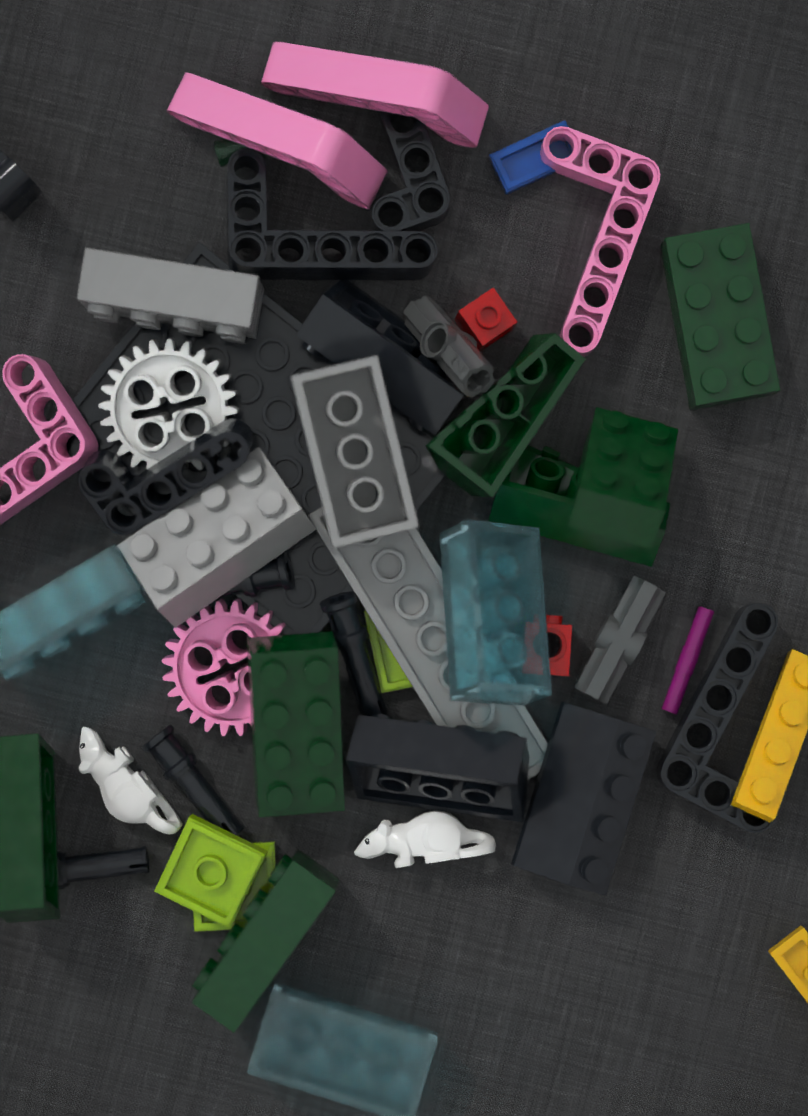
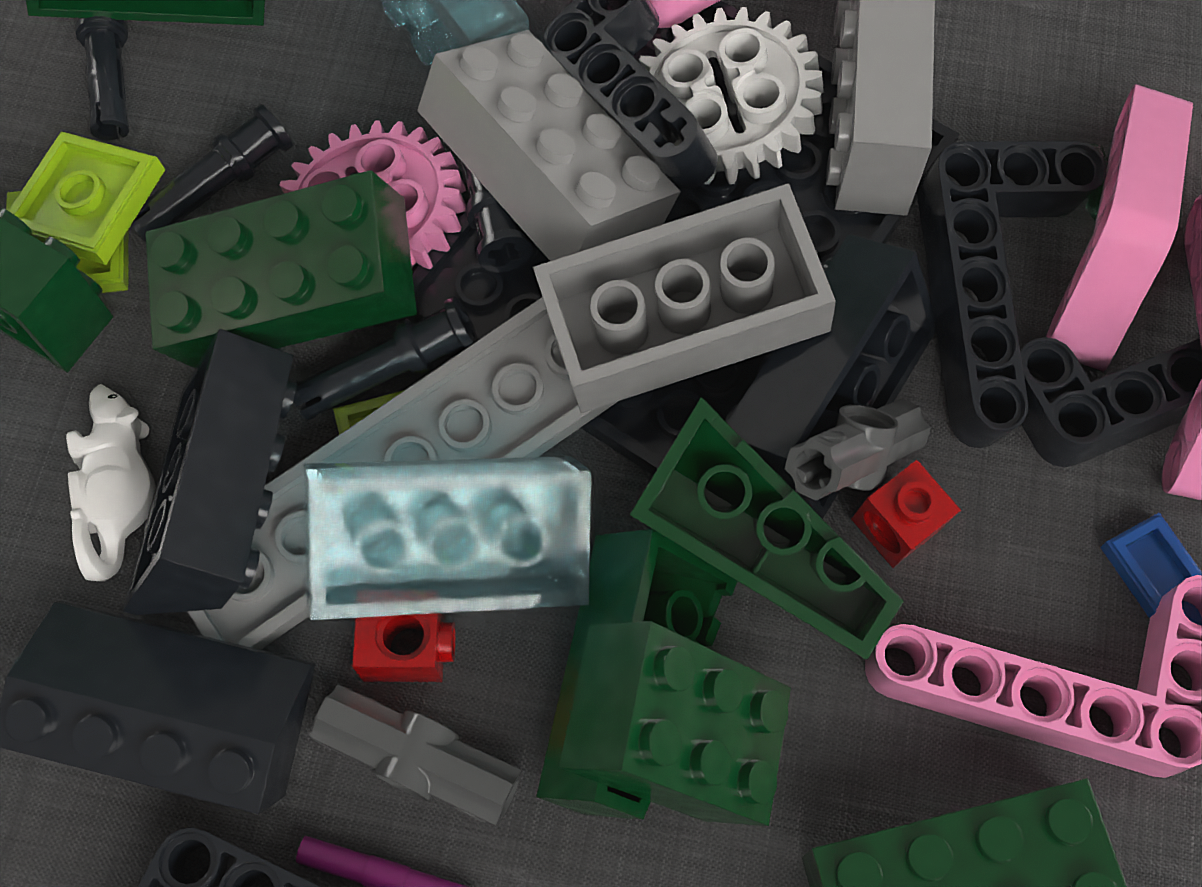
camera: 80 degrees right, 20 degrees down
white animal [79,727,182,835] -> none

